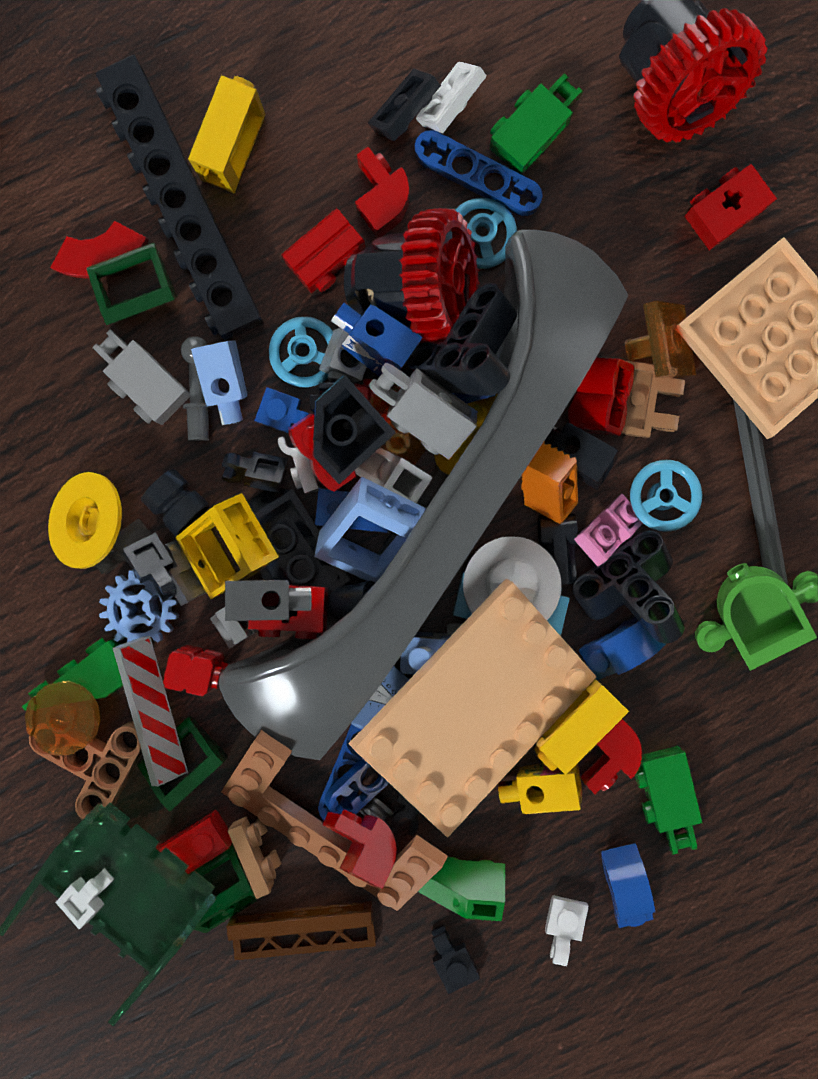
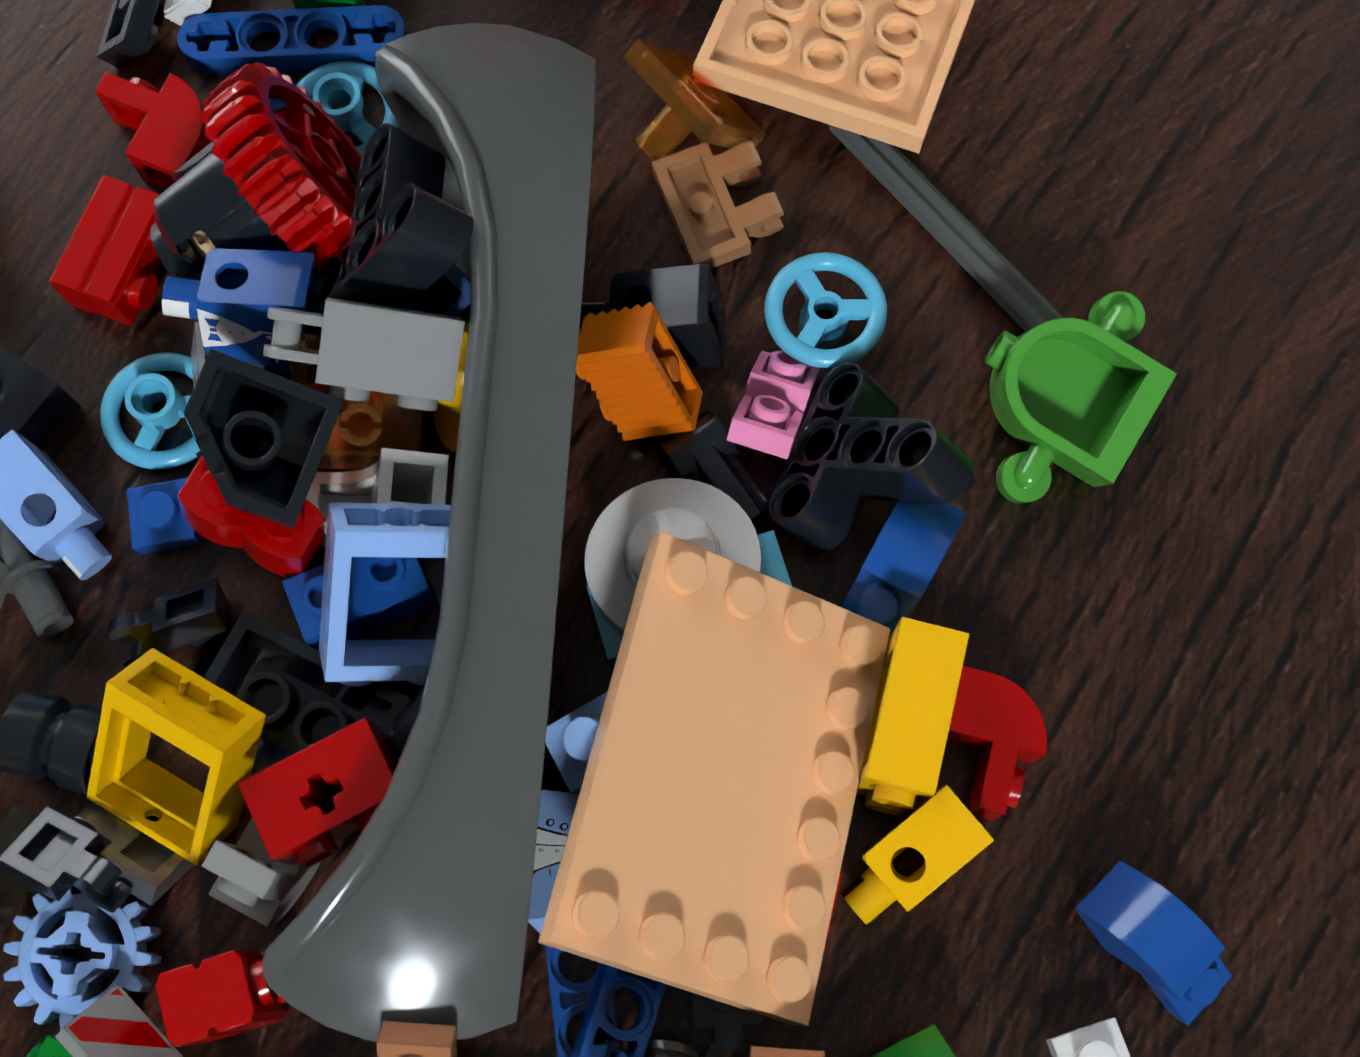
camera: 30 degrees left, 15 degrees down
dark grey torso [225,580,312,621] -> none
white plate [278,437,321,494] -> none
red brick [568,357,634,436] -> none
green brick [635,746,702,855] -> none

